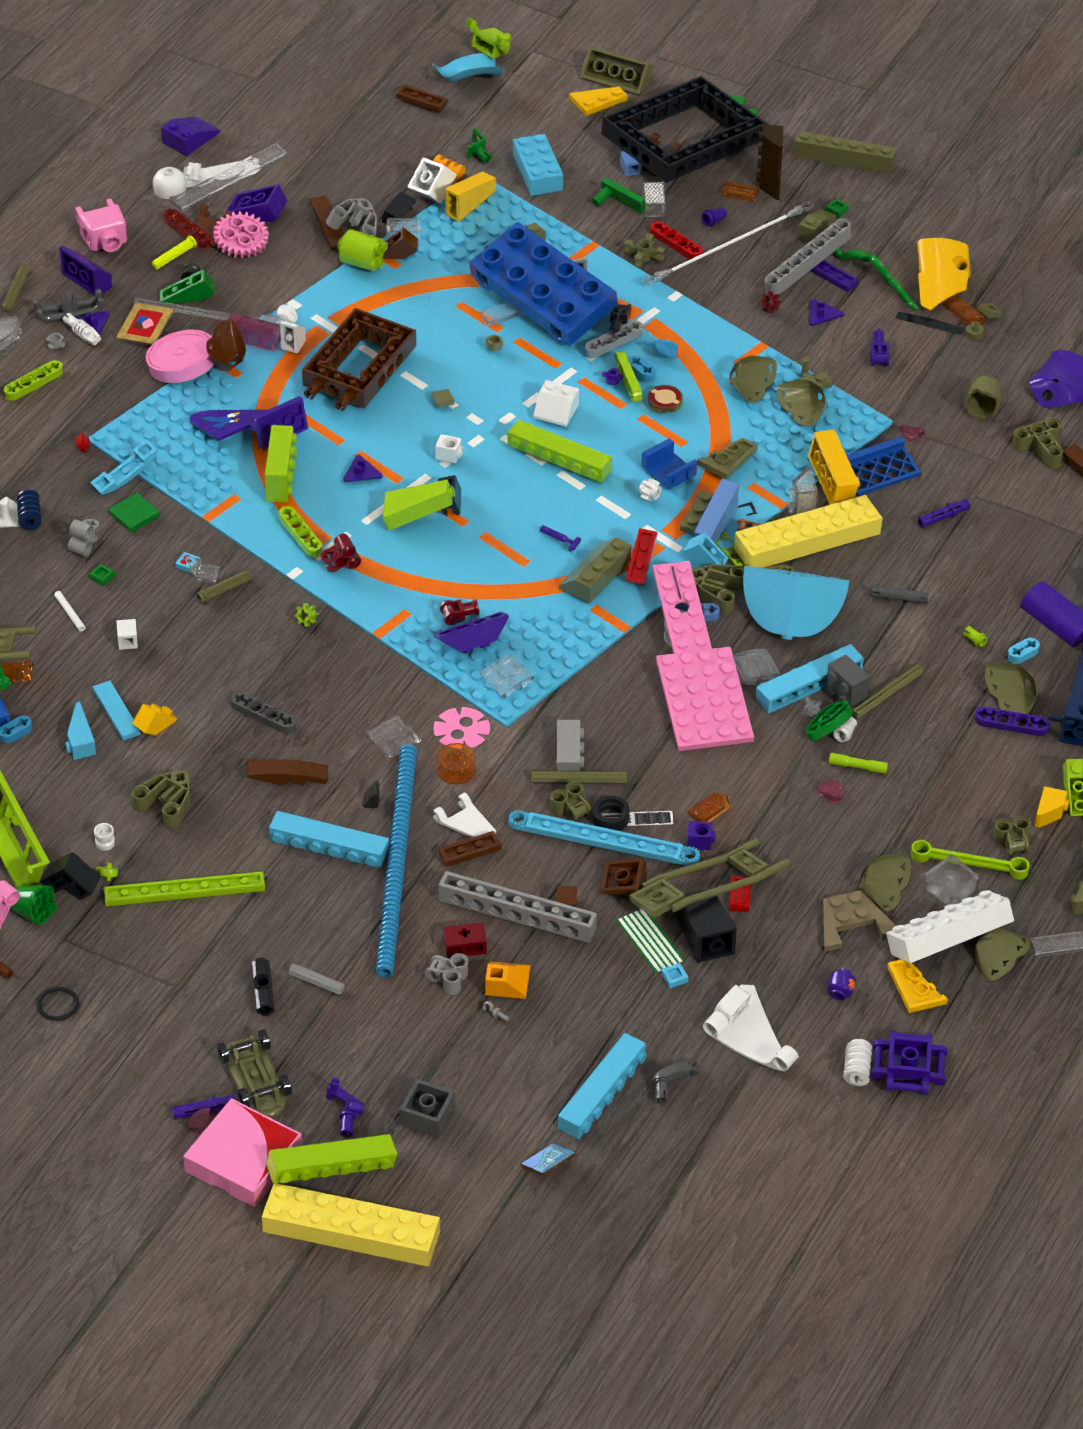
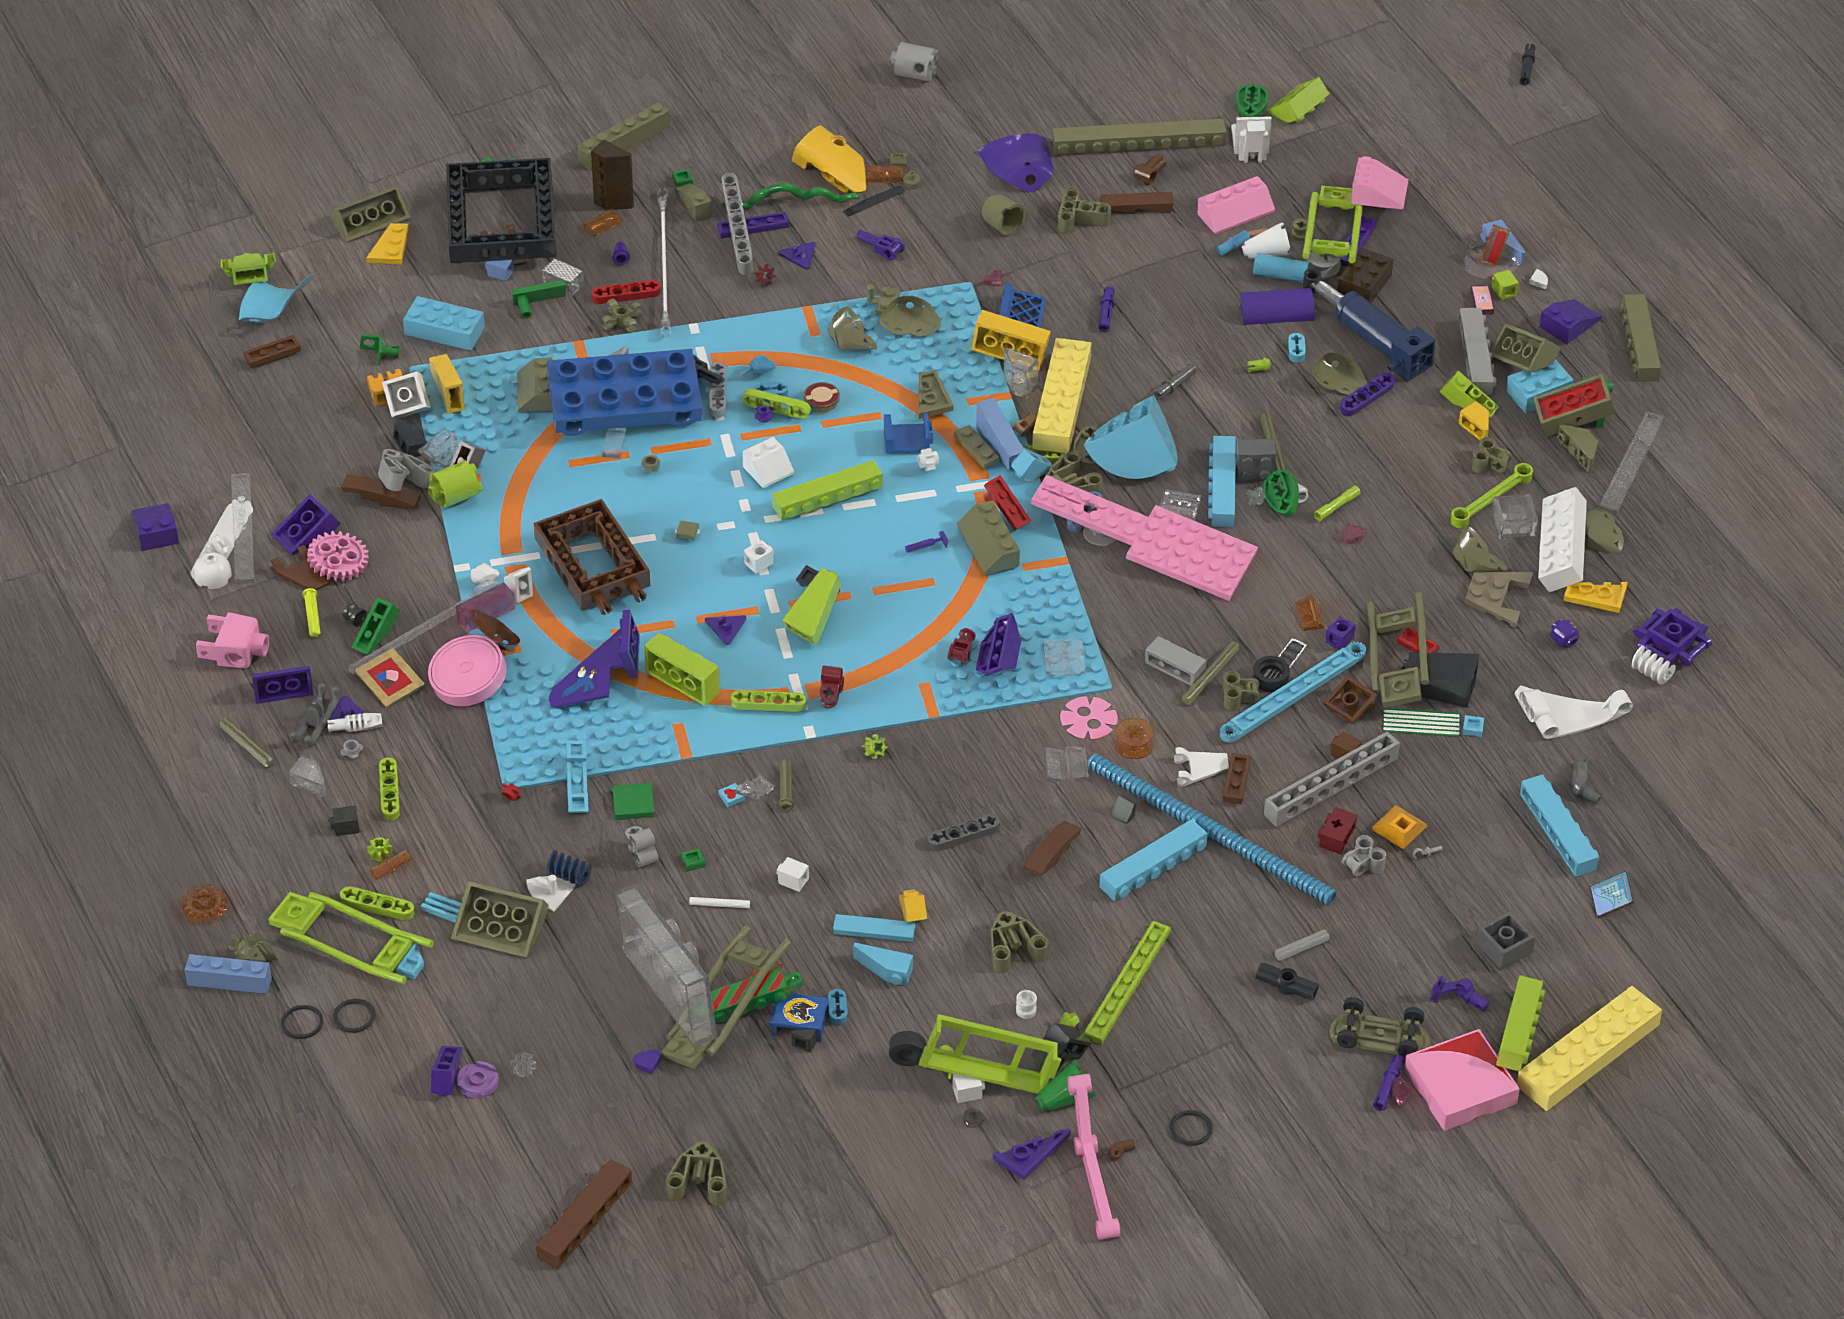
camera: 55 degrees left, 0 degrees up
clear red beam [163,208,212,248] -> none

